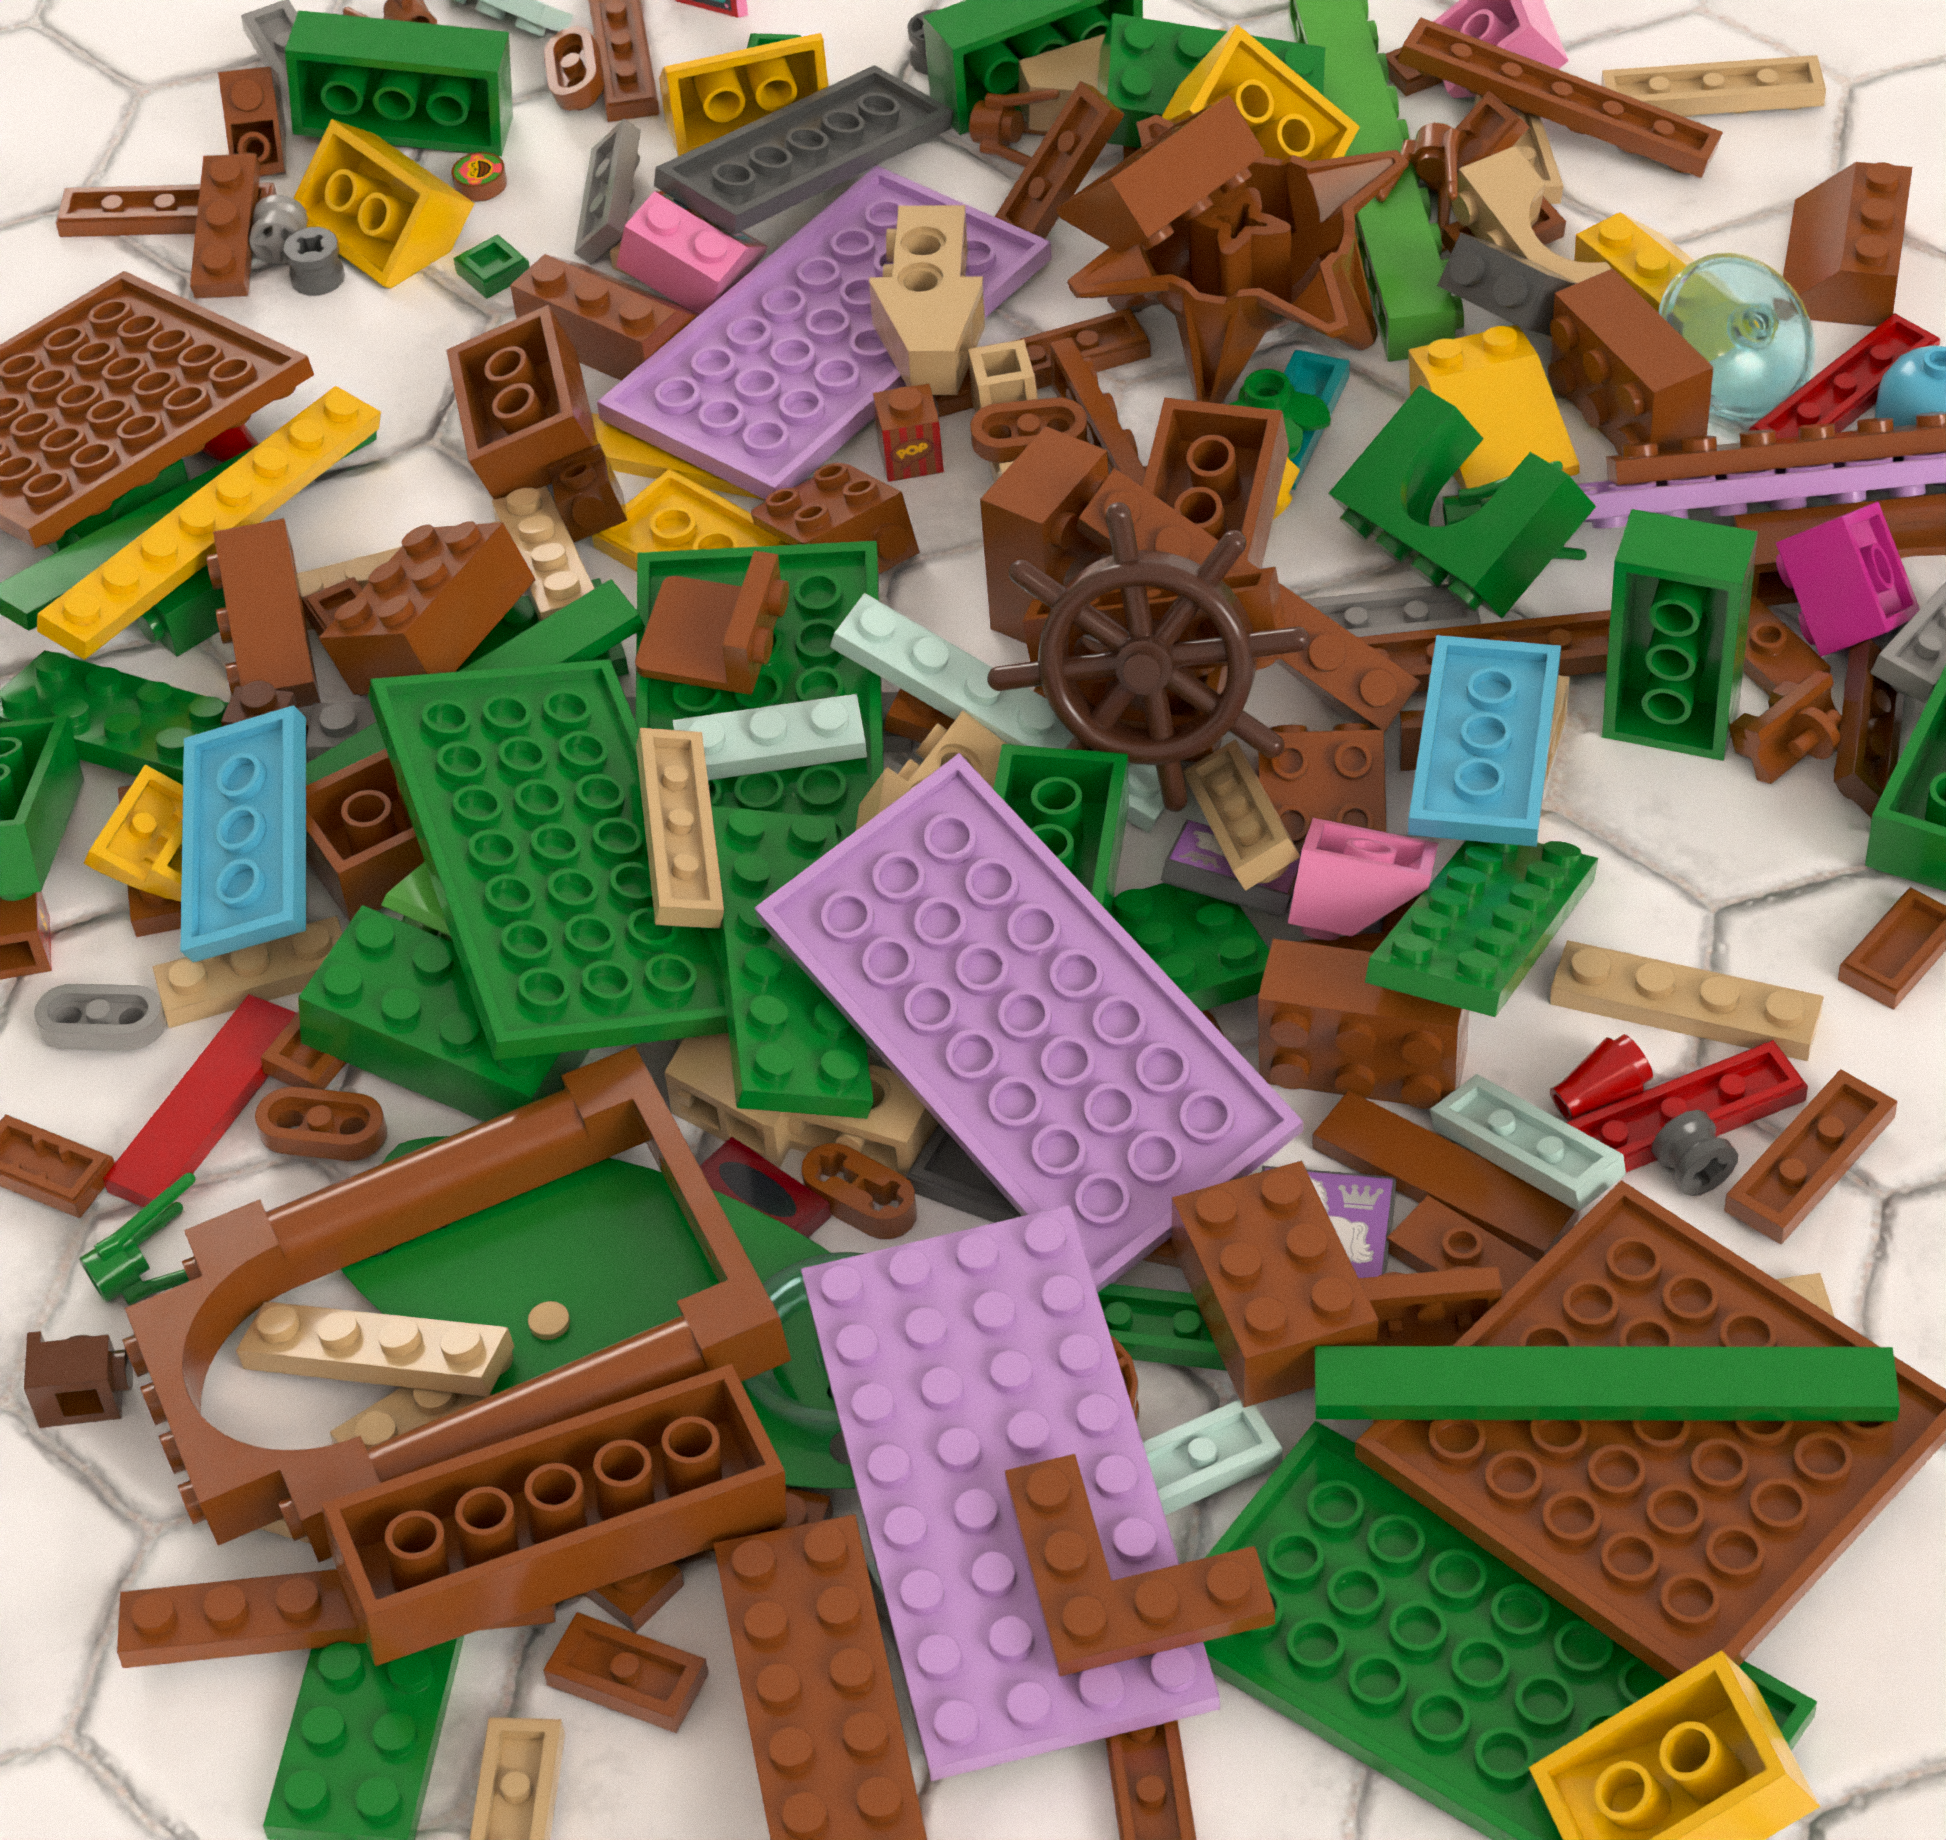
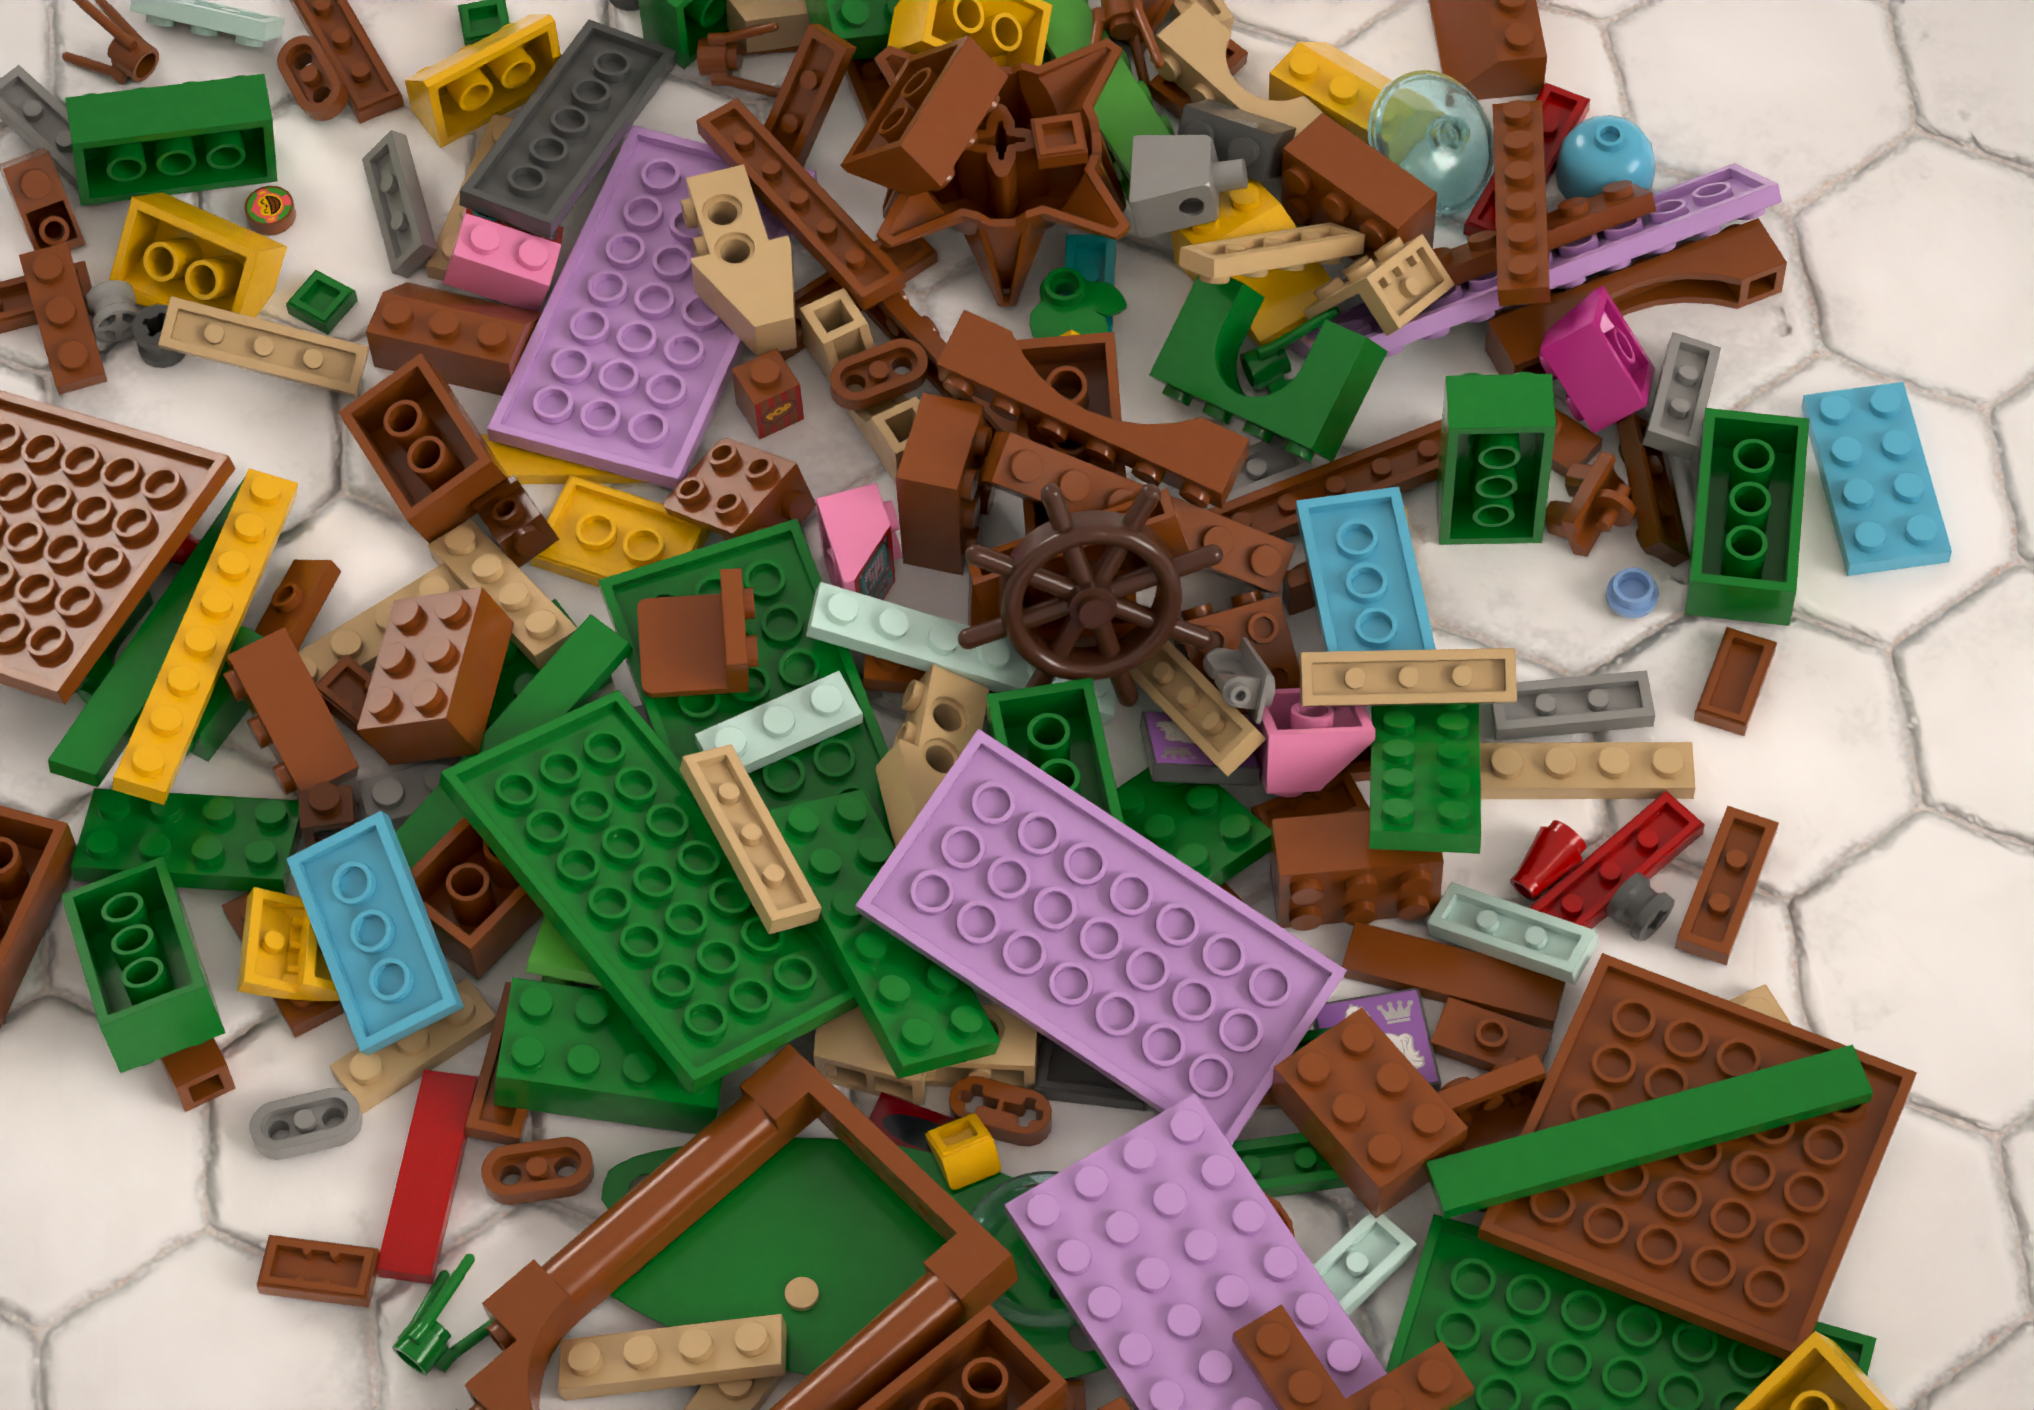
camera: 20 degrees left, 10 degrees up
none -> tan plate [158,296,369,398]
none -> dark orange plate [254,559,341,651]
none -> dark orange plate [696,98,906,311]
none -> bright pink slope [816,483,902,600]
none -> yellow slope [925,1113,1001,1190]
none -> dark orange arch [936,310,1249,509]
none -> dark orange tile [1030,112,1088,170]
none -> light grey torso [1129,135,1248,238]
none -> tan plate [1179,222,1365,284]
none -> light grey hinge [1203,637,1275,724]
none -> tan plate [1299,648,1517,707]
none -> tan bracket [1303,234,1455,336]
none -> light grey plate [1490,670,1655,741]
none -> dark orange plate [1492,100,1551,307]
none -> light blue plate [1606,567,1659,618]

